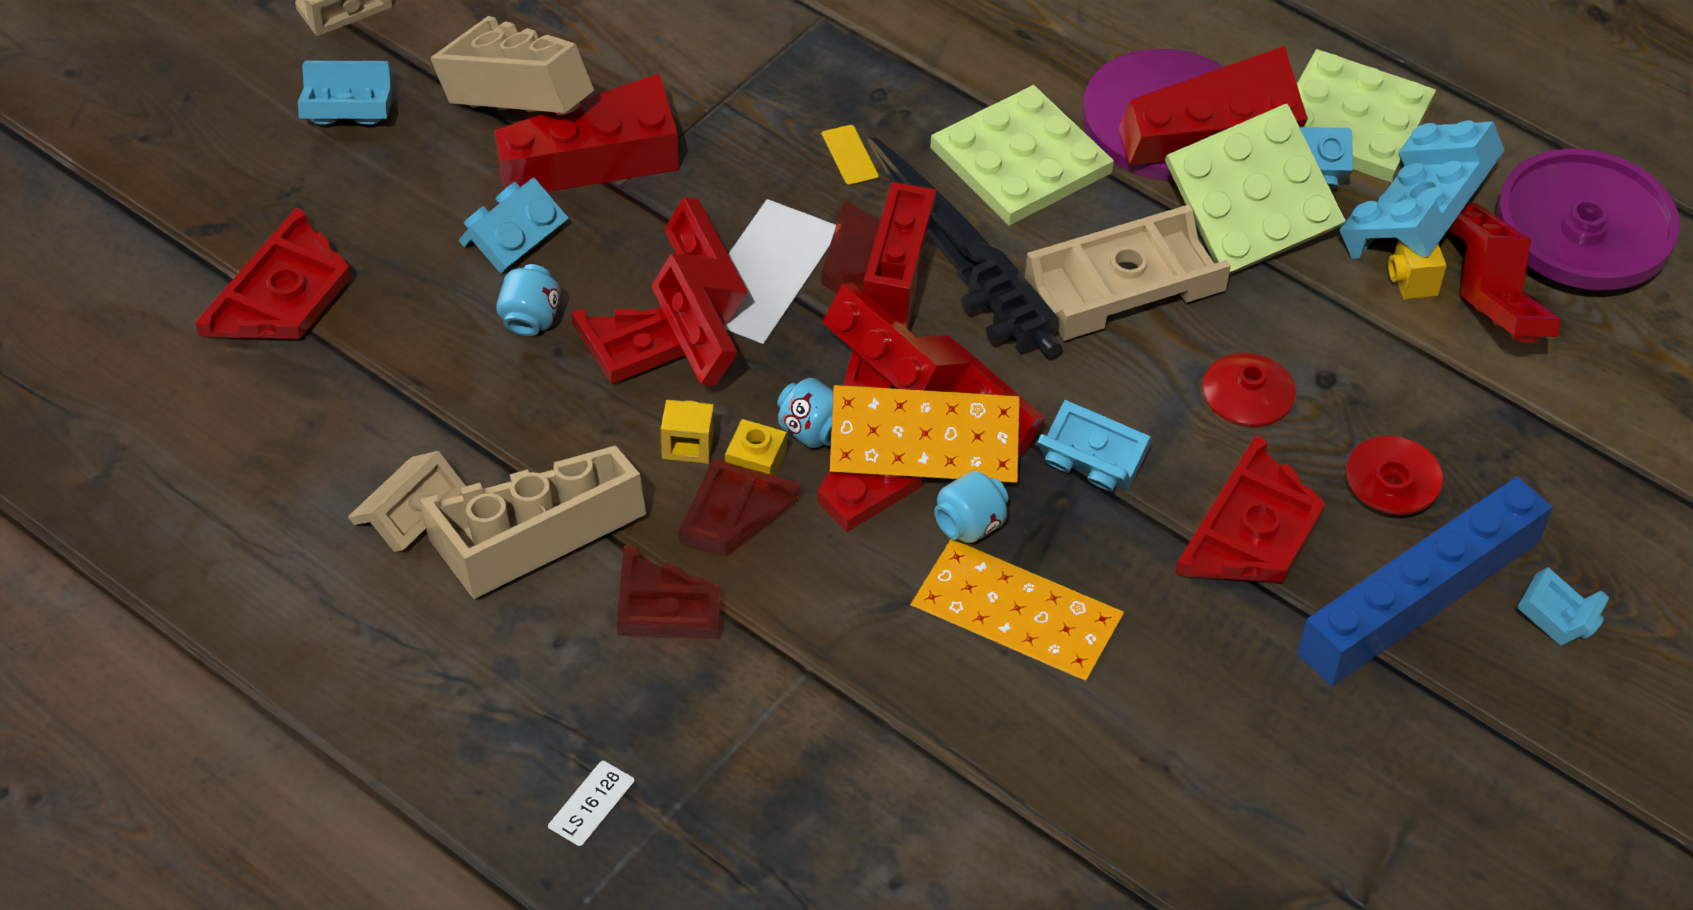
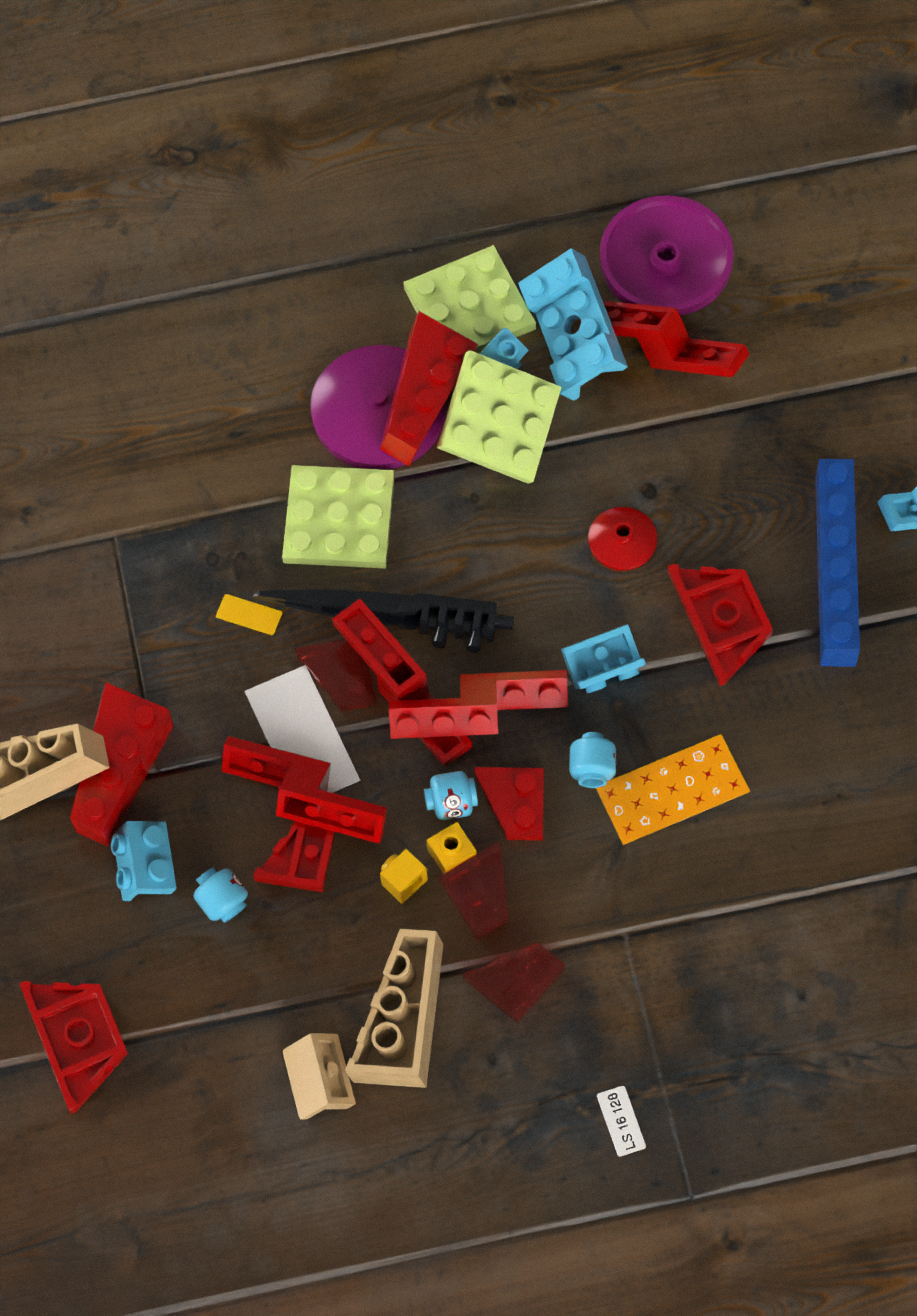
camera: 45 degrees left, 15 degrees up
light orange sticker [830,385,1019,483] -> none
tan piece [1025,205,1231,341] -> none
red dish [1346,436,1443,515] -> none
yellow plate [1388,239,1447,299] -> none

